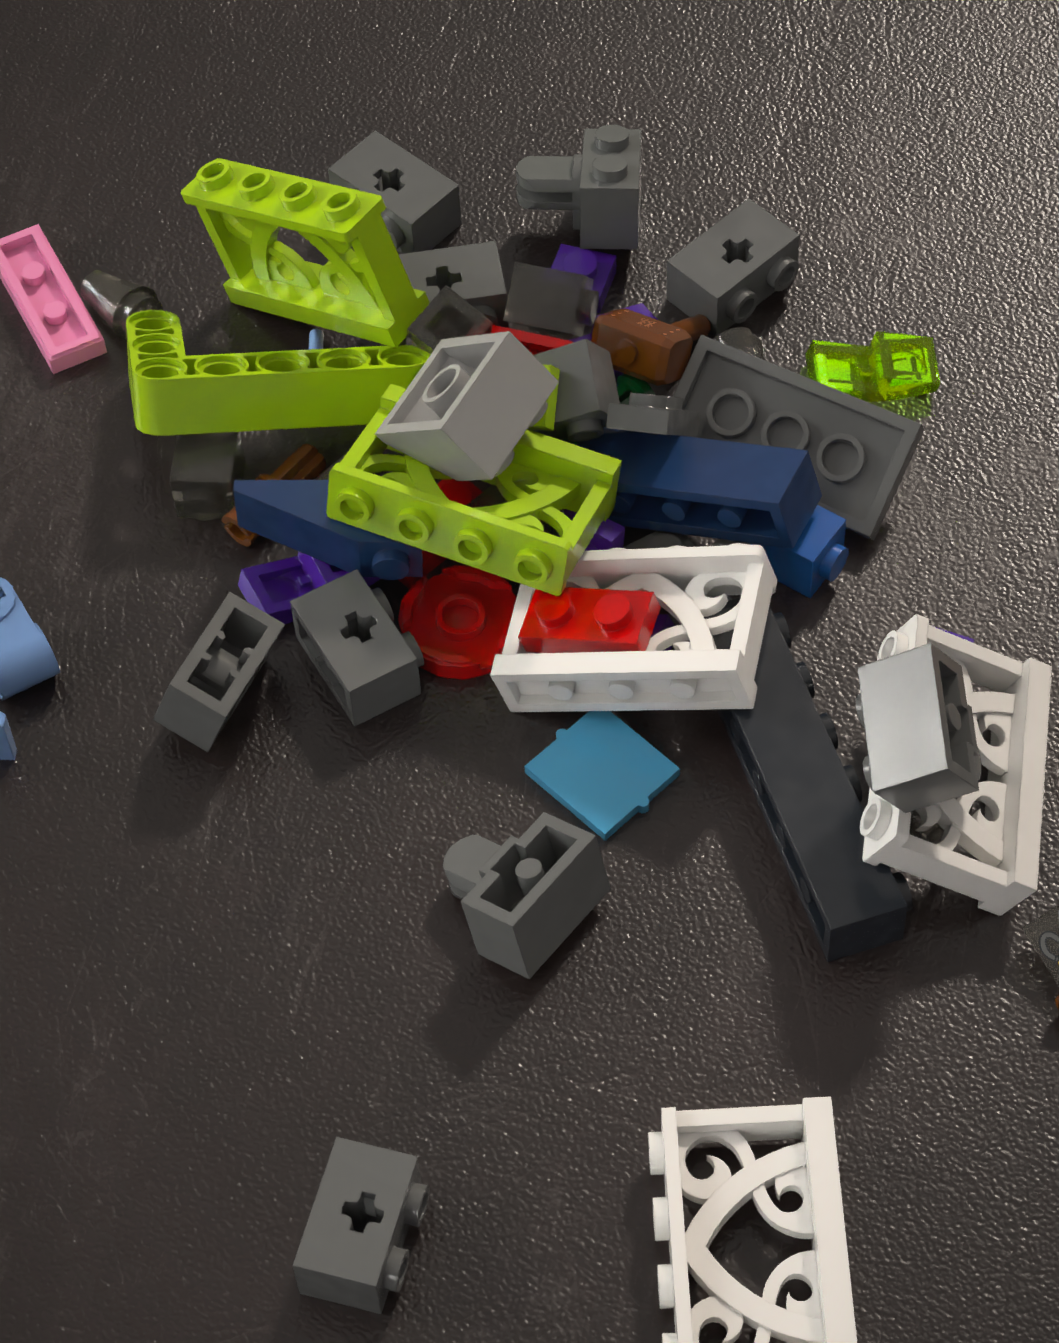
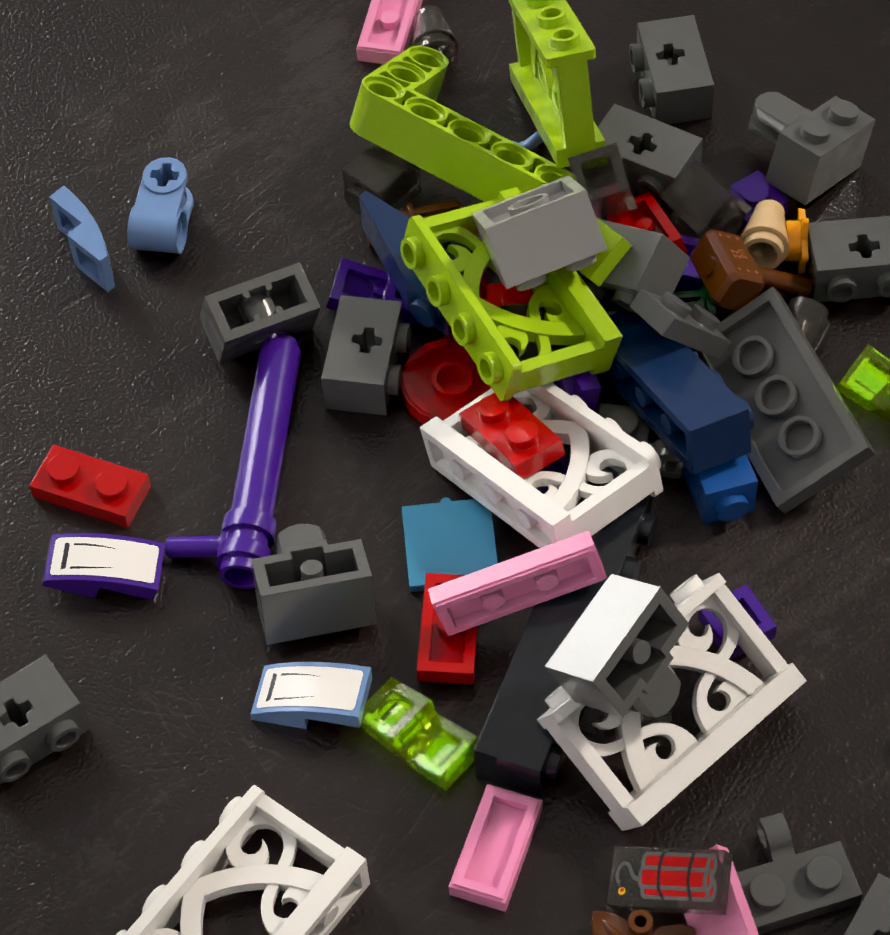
camera: 40 degrees right, 0 degrees up
none -> red plate [29,444,151,528]
none -> slope [42,533,165,600]
none -> dark purple cylinder [165,333,301,589]
none -> slope [250,662,372,729]
none -> clear neon green slope [360,677,478,791]
none -> red plate [417,573,478,684]
none -> bright pink tile [428,531,607,636]
none -> bright pink tile [449,784,543,912]
none -> tan cone [740,200,789,269]
none -> light orange plate [784,208,809,274]

